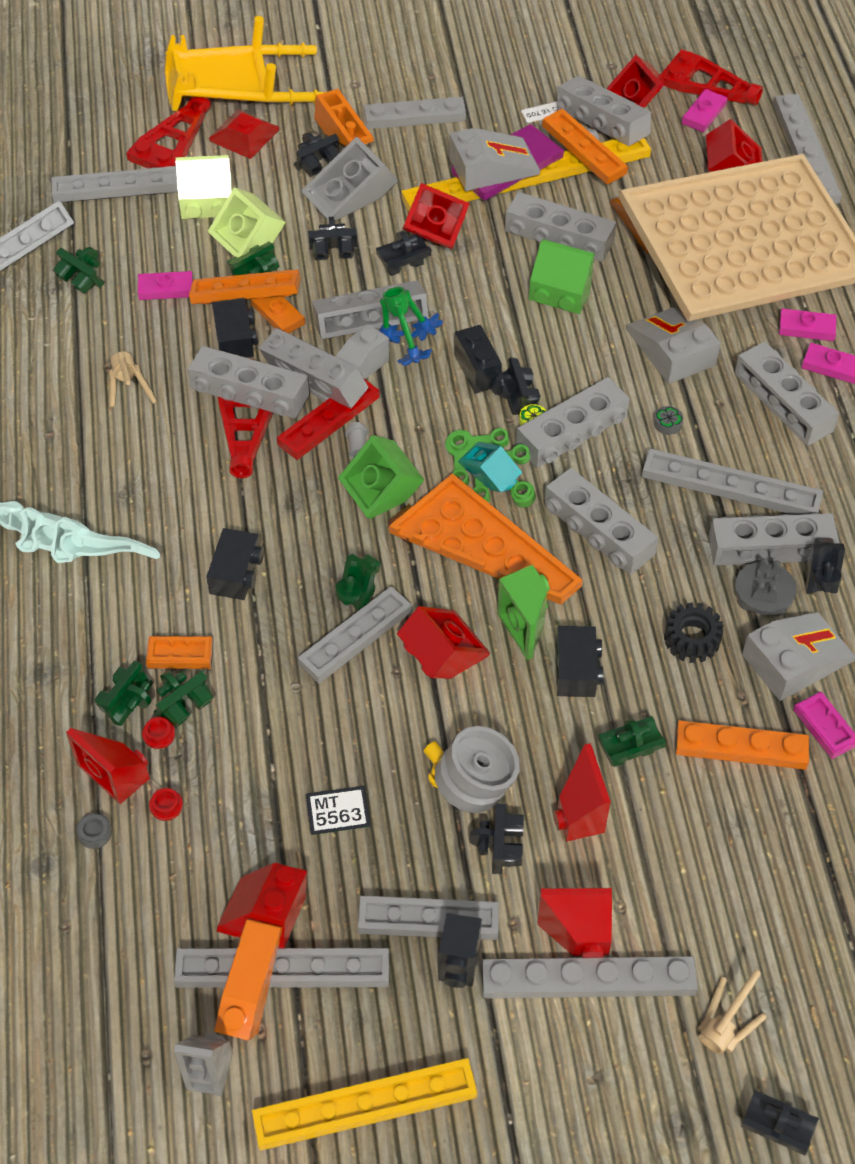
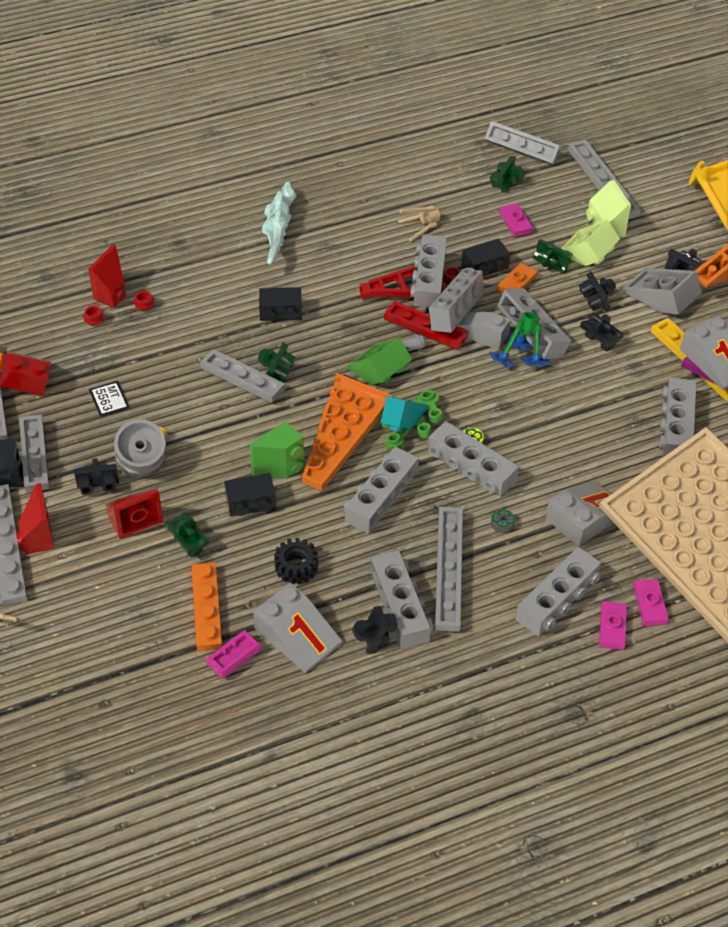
camera: 75 degrees right, 5 degrees down
dark grey tile [76,813,112,849] -> none
dark green hips [94,661,153,726] -> none
red plate [126,97,211,168] -> none
orange plate [146,636,213,669] -> none
dark green hips [153,671,214,728] -> none
orange plate [189,269,301,304] -> none
red slope [209,109,279,159] -> none
red slope [397,606,490,679] -> none
red slope [402,183,470,250] -> none
black brick [454,324,502,394] -> none
black hips [491,357,541,415] -> none
bright green slope [529,239,595,314] -> none
dark grey plate [735,558,797,616] -> none

